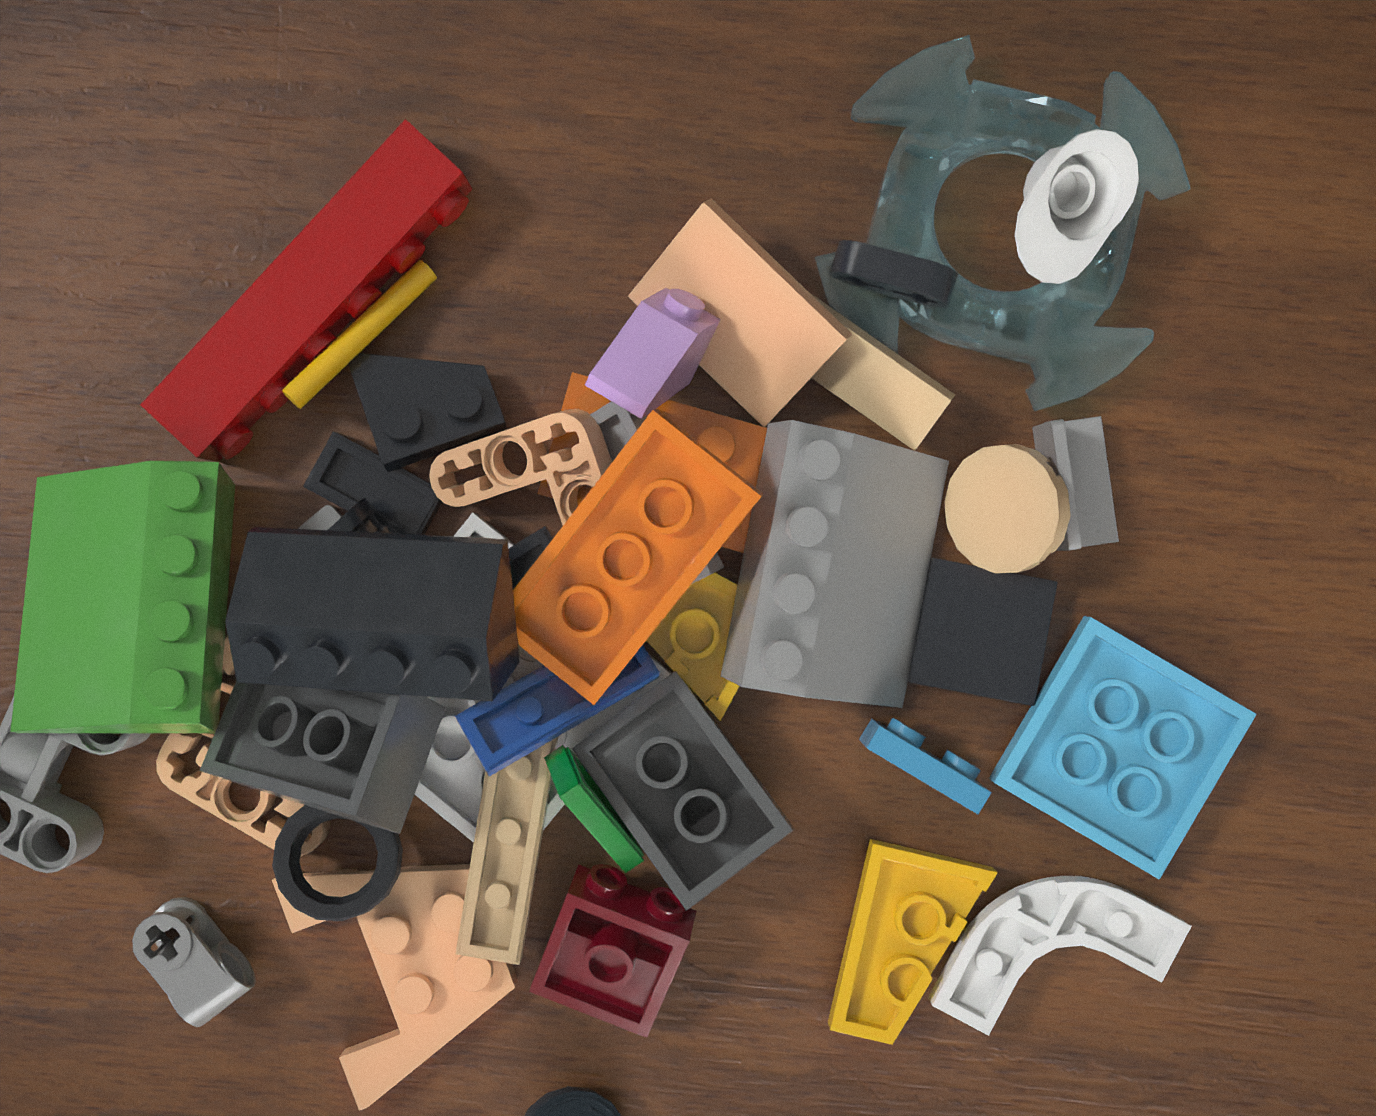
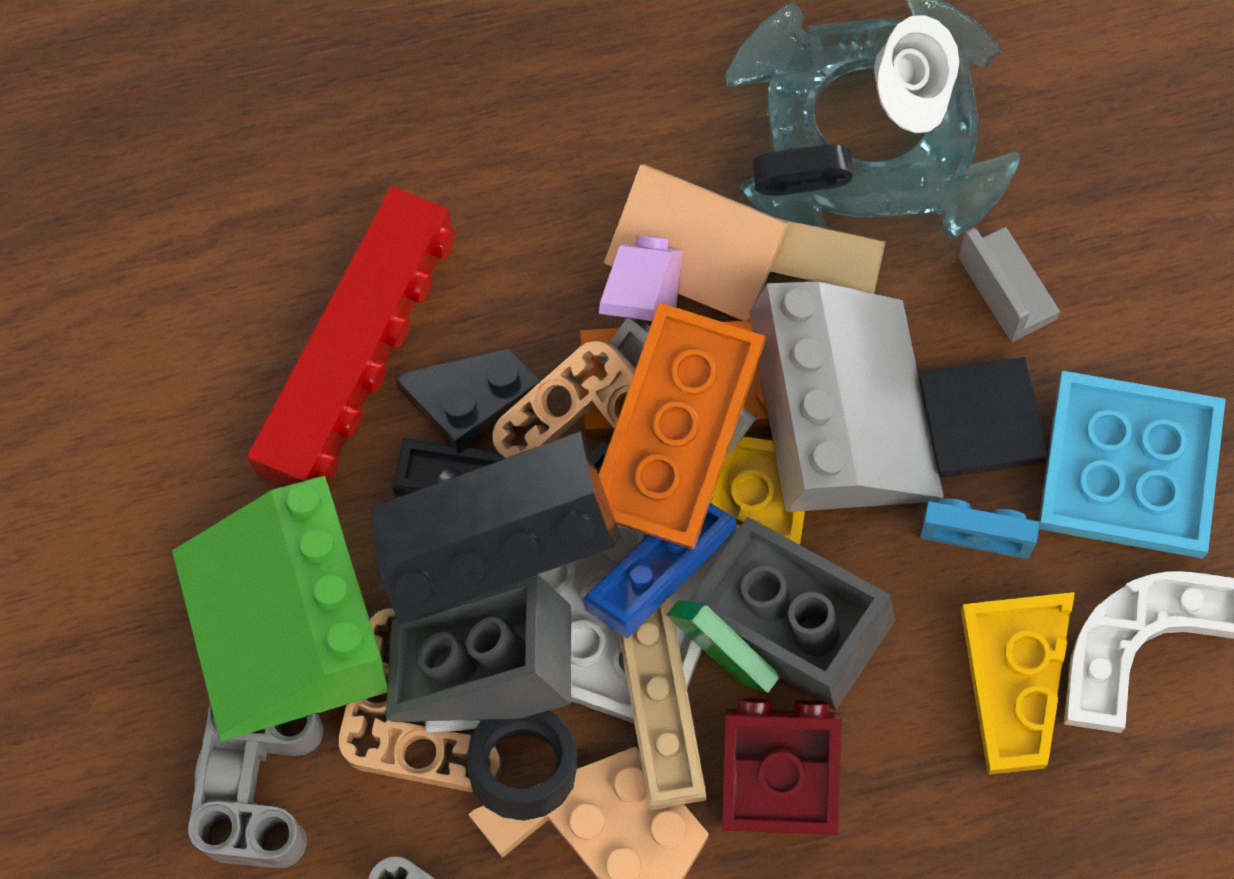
camera: 20 degrees left, 20 degrees down
yellow bar [282,260,437,409] -> none
tan tile [944,444,1071,573] -> none

